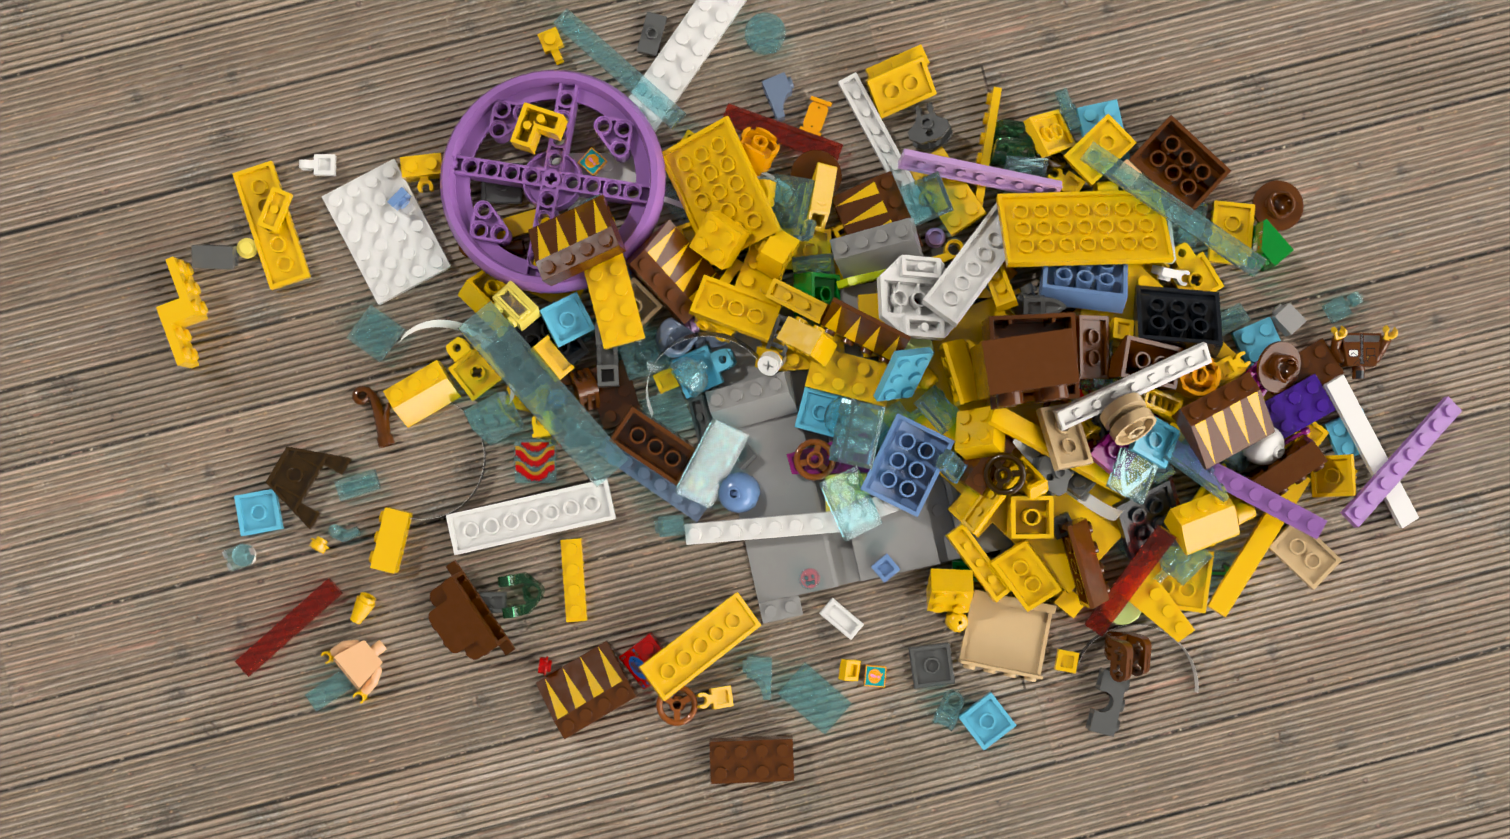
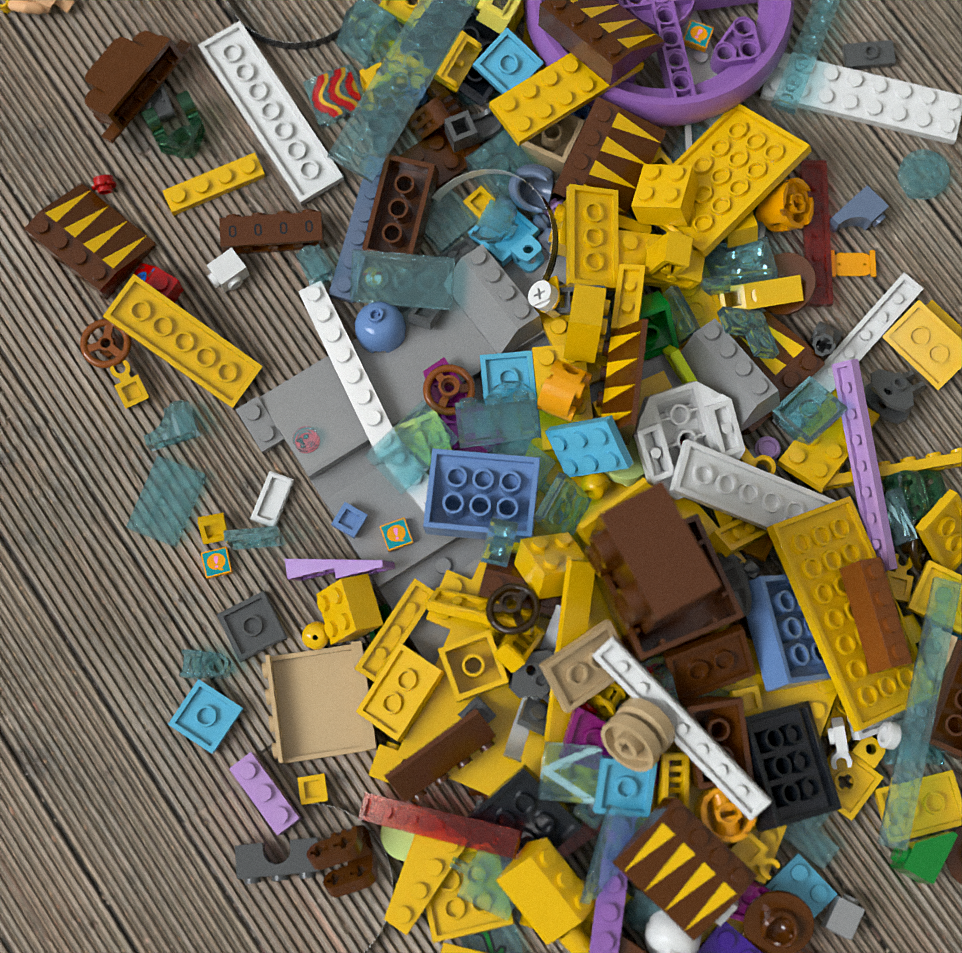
camera: 70 degrees right, 10 degrees down
reddish brown brick [709,735,794,784] -> none
none -> white brick [207,248,249,292]
none -> reddish brown brick [219,209,325,255]
none -> clear light blue tile [224,526,284,550]
none -> lavender arch [229,752,303,836]
none -> slope [285,559,395,581]
none -> tile [379,517,414,552]
none -> light orange brick [537,359,593,422]
none -> clear light blue plate [717,306,780,359]
none -> dark grey piece [809,321,843,357]
none -> dark orange slope [839,557,915,674]
none -> white tile [877,721,901,750]

